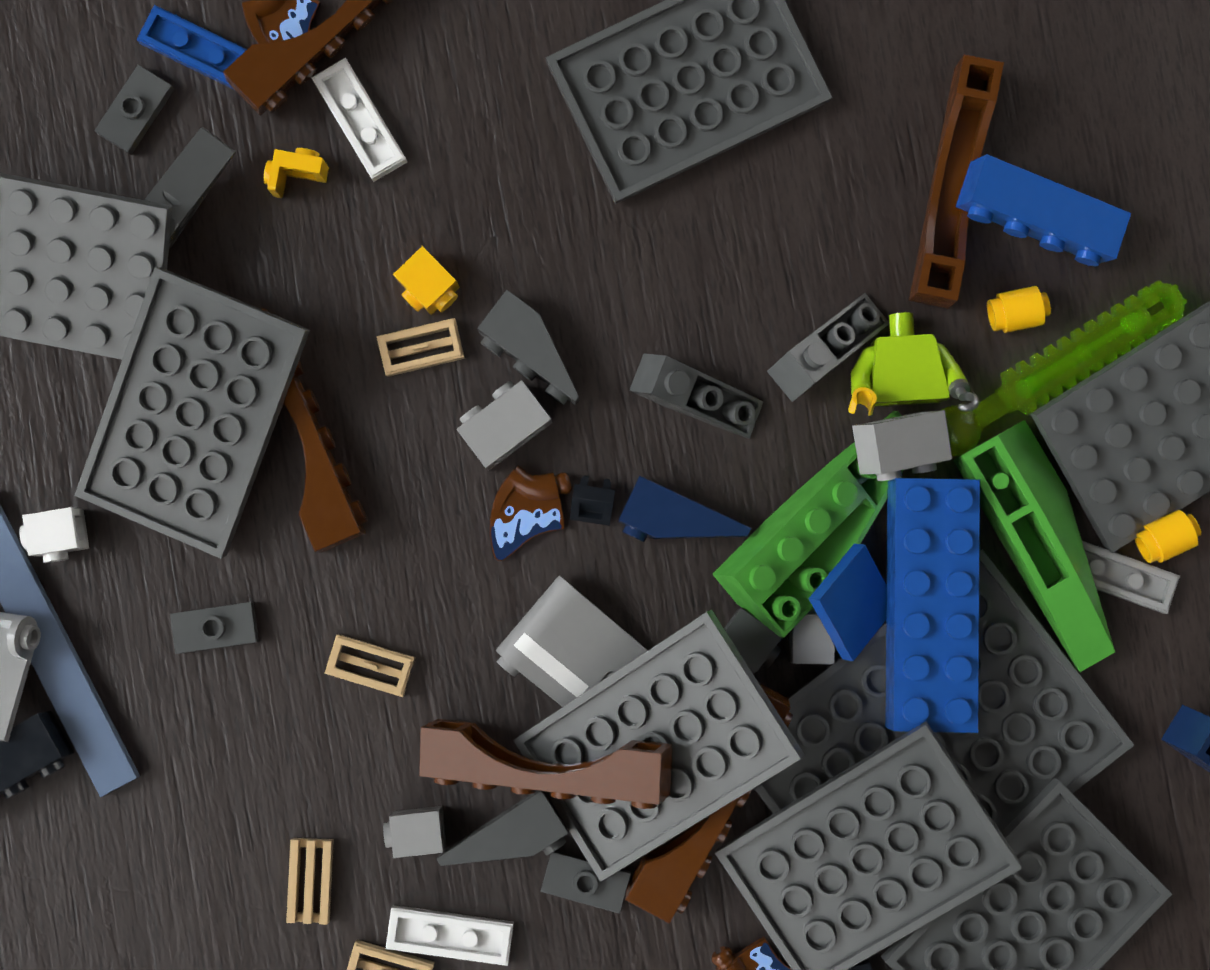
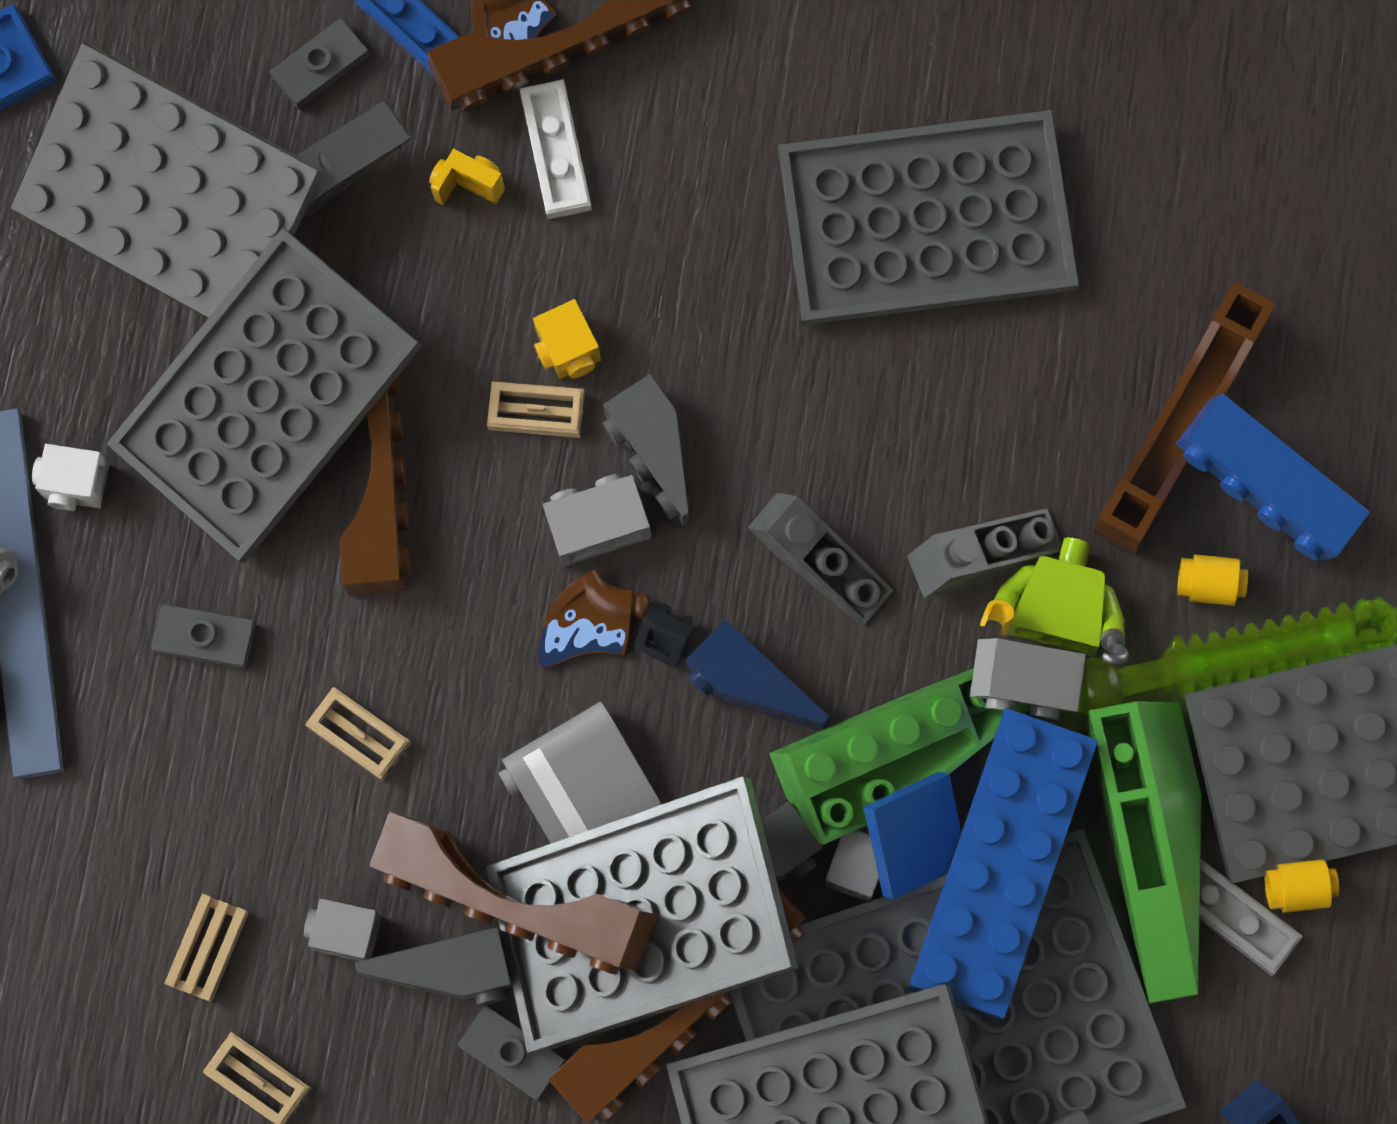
camera: 25 degrees right, 10 degrees down
white tile [385,905,514,966] -> none

